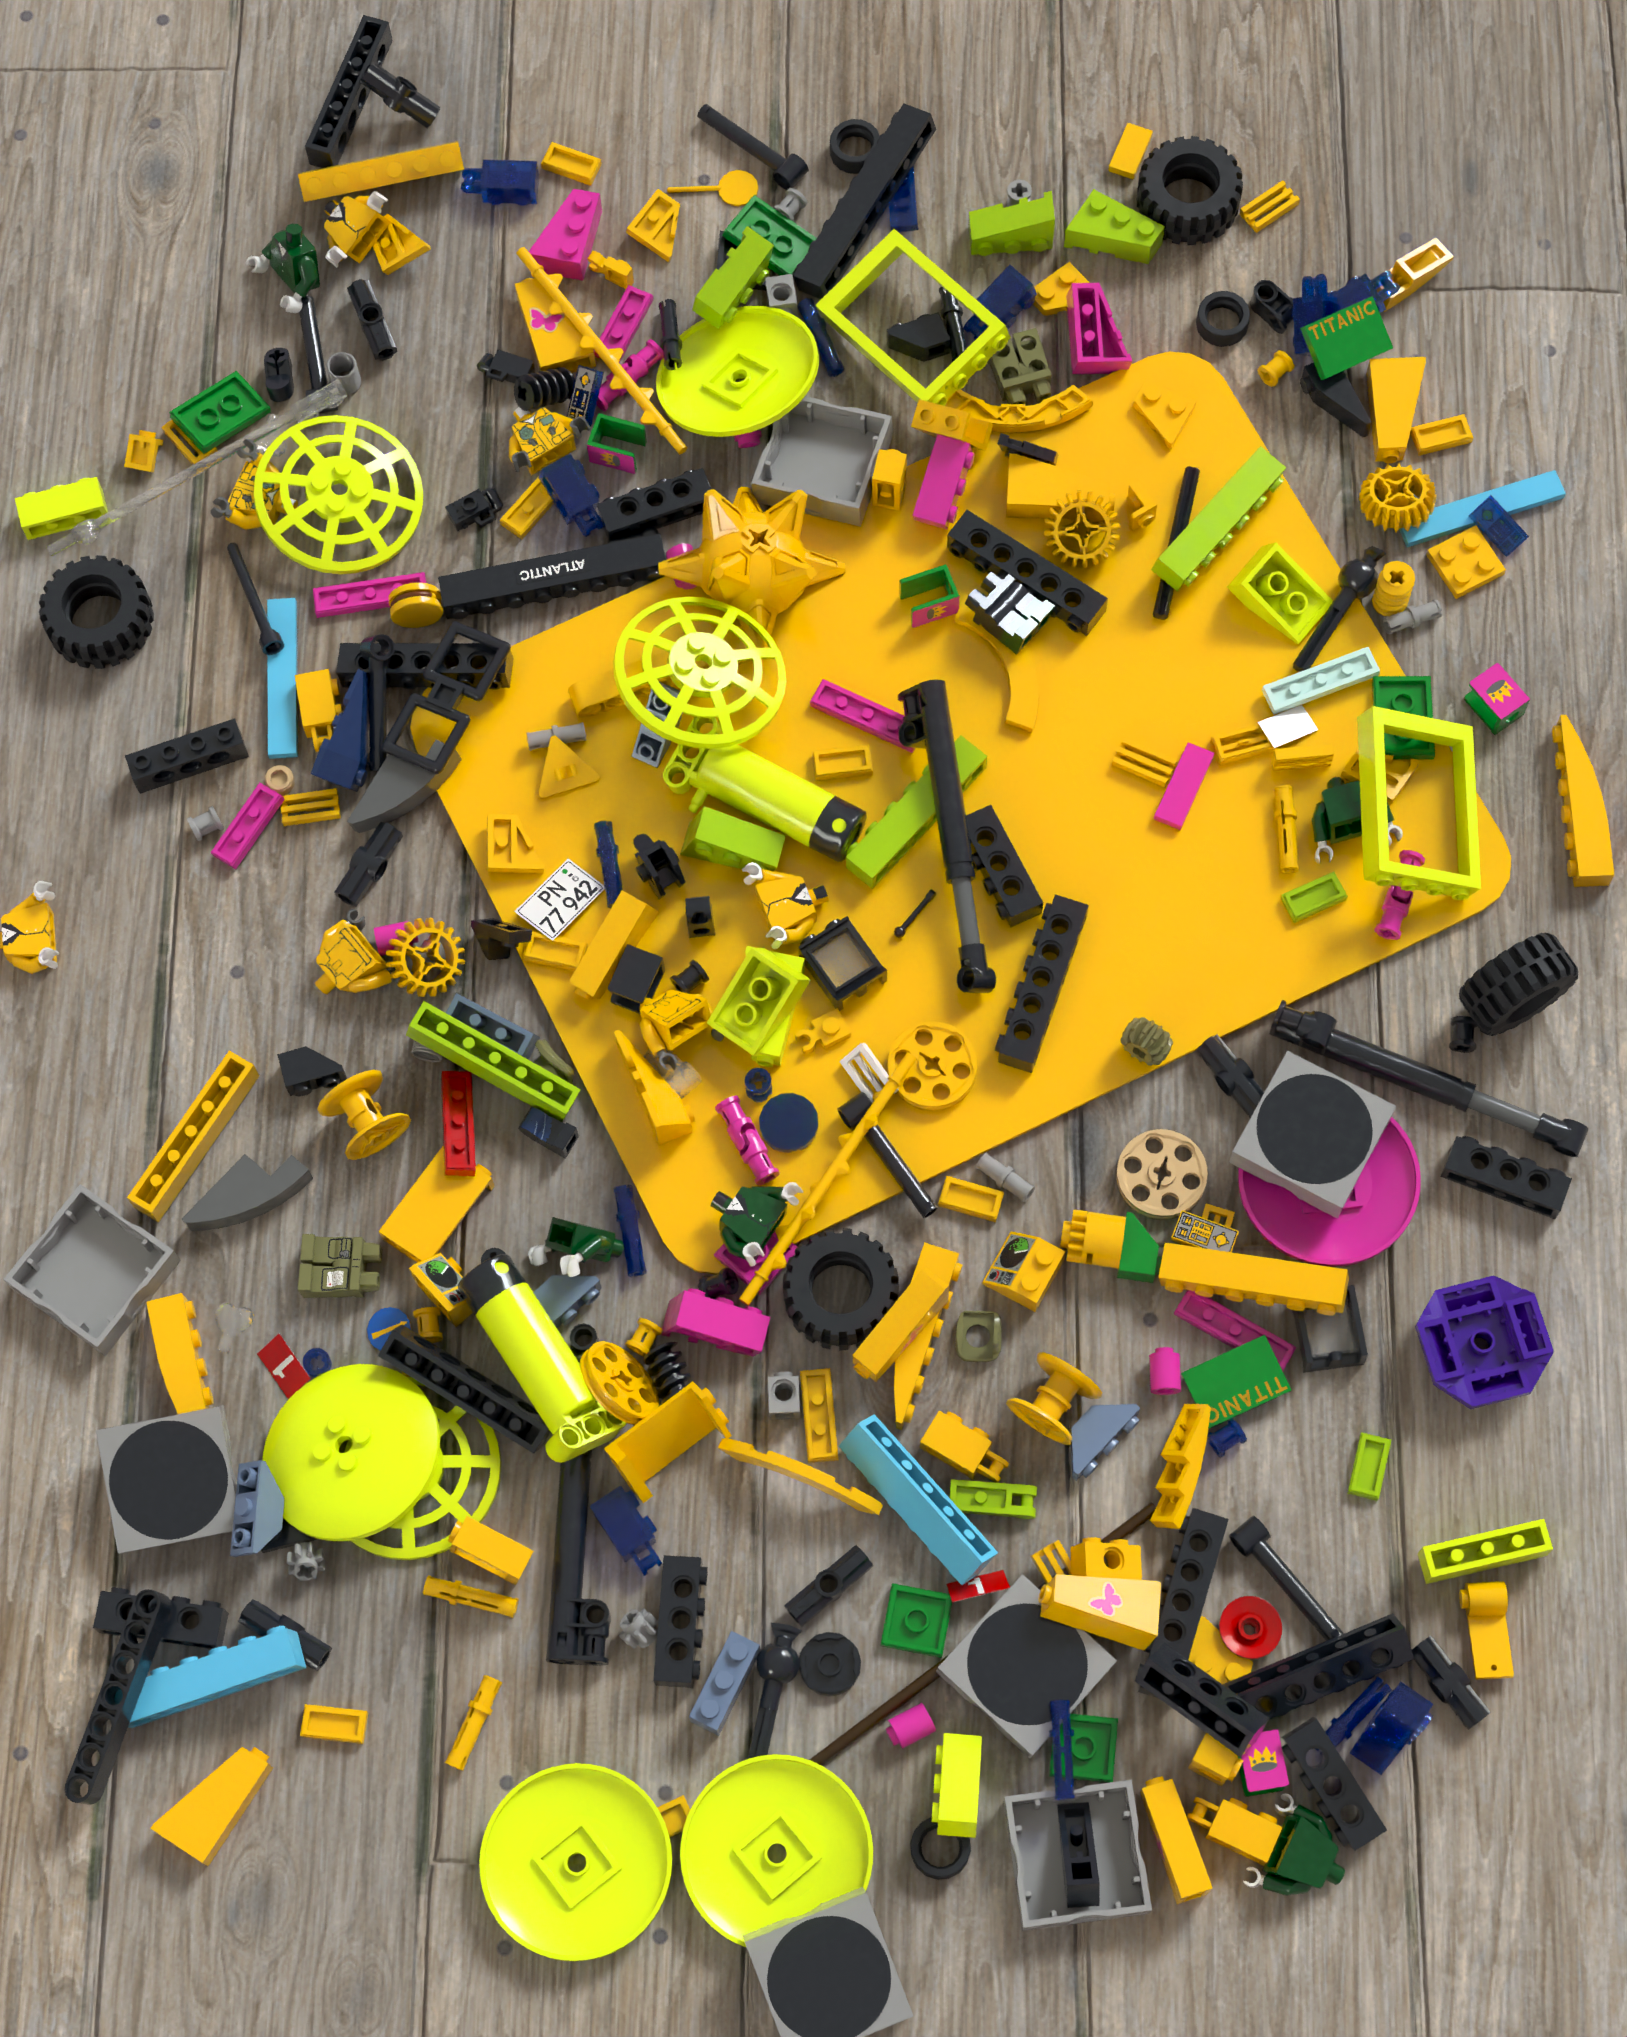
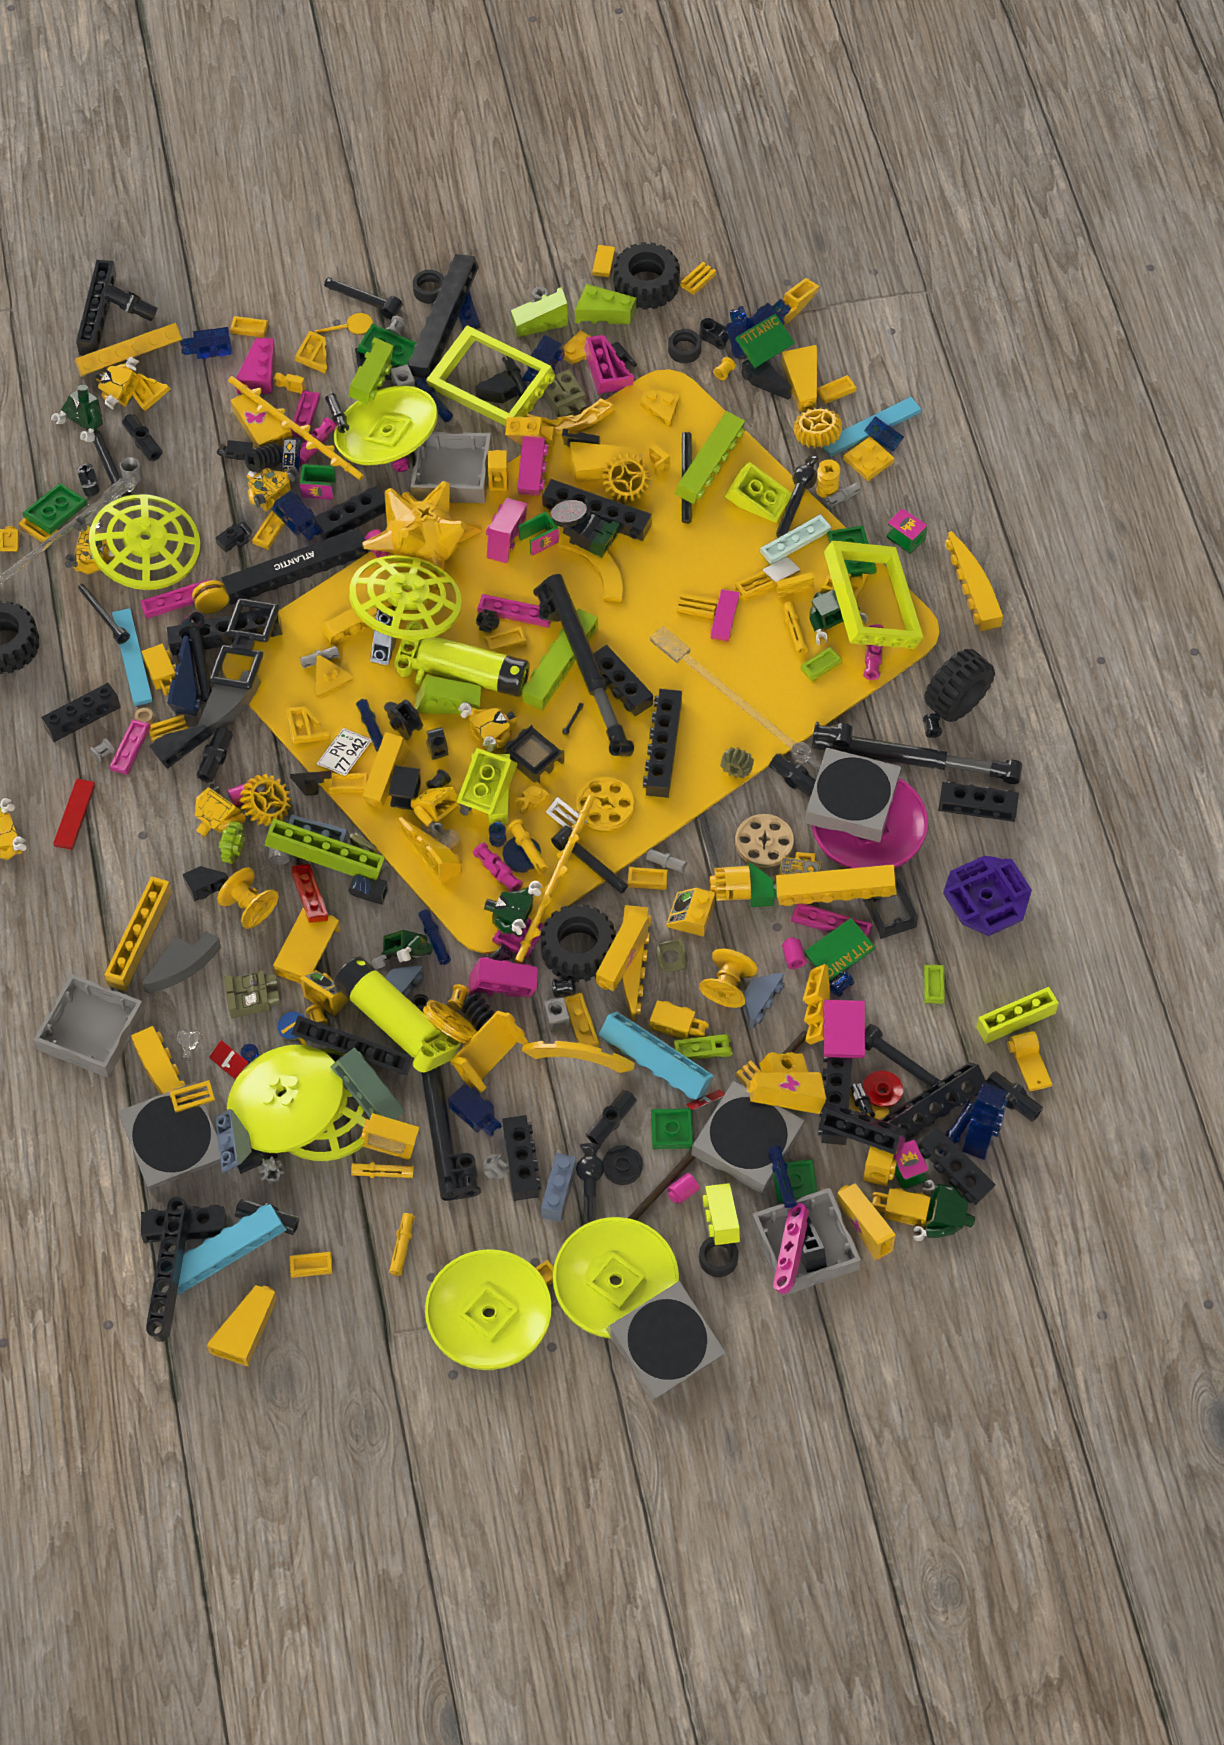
camera: 15 degrees left, 10 degrees down
none -> red tile [53,778,96,850]
none -> black slope [150,724,213,769]
none -> yellow tile [170,1080,215,1113]
none -> lime gear [219,821,245,864]
none -> sand green brick [330,1047,405,1120]
none -> black gear [476,609,499,633]
none -> dark pink wedge [486,498,527,563]
none -> yellow pin [507,819,549,874]
none -> tile [551,500,588,528]
none -> black bush [552,977,576,997]
none -> black hinge [611,342,637,370]
none -> clear bar [650,626,821,772]
none -> dark pink piece [773,1203,809,1294]
none -> dark pink tile [824,1000,865,1058]
none -> black axle [850,1083,875,1117]

